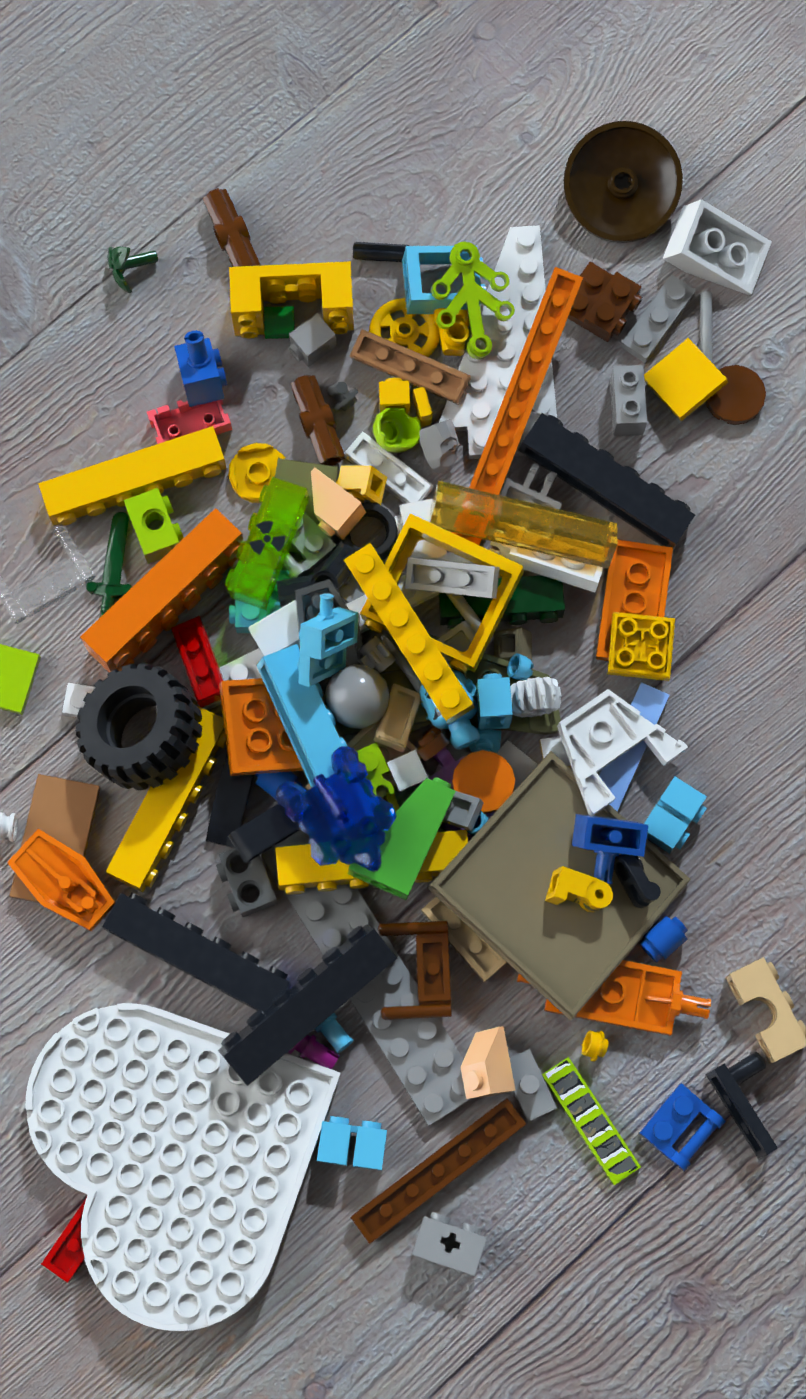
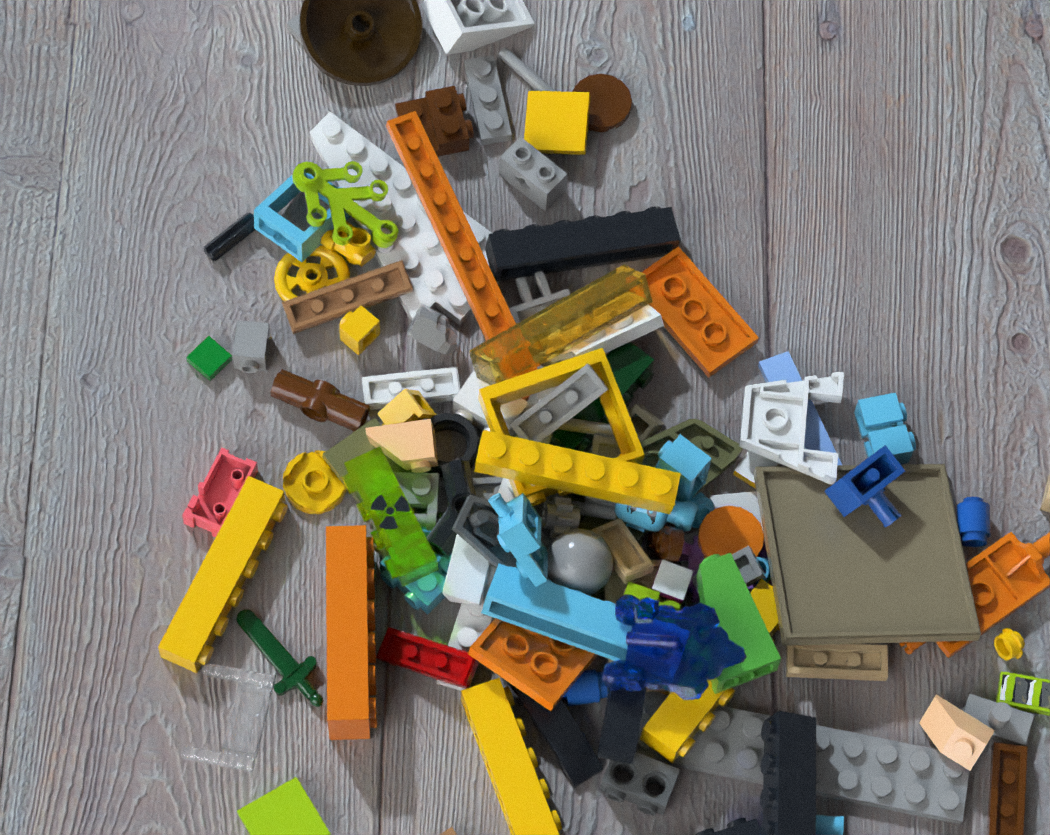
camera: 50 degrees left, 10 degrees down
white plate [62,683,96,717] -> none
black tyre [76,663,202,790] -> none
dark green plant [107,246,158,293] -> none
lime brick [123,488,184,564] -> none
blue brick [174,330,228,407] -> none
reddish brown piece [203,188,261,267] -> none
yellow plate [229,261,354,339] -> none
dark grey plate [327,382,359,411] -> none
lime hair [372,408,421,453] -> none
reddish brown plate [377,921,452,1020] -> none
yellow tile [413,387,432,427] -> none
medium azure hinge [507,653,534,680] -> none
white gear [510,677,562,718] -> none
yellow leg [545,866,613,913] -> none
yellow tile [607,612,675,681] -> none
black plate [614,854,661,909] -> none

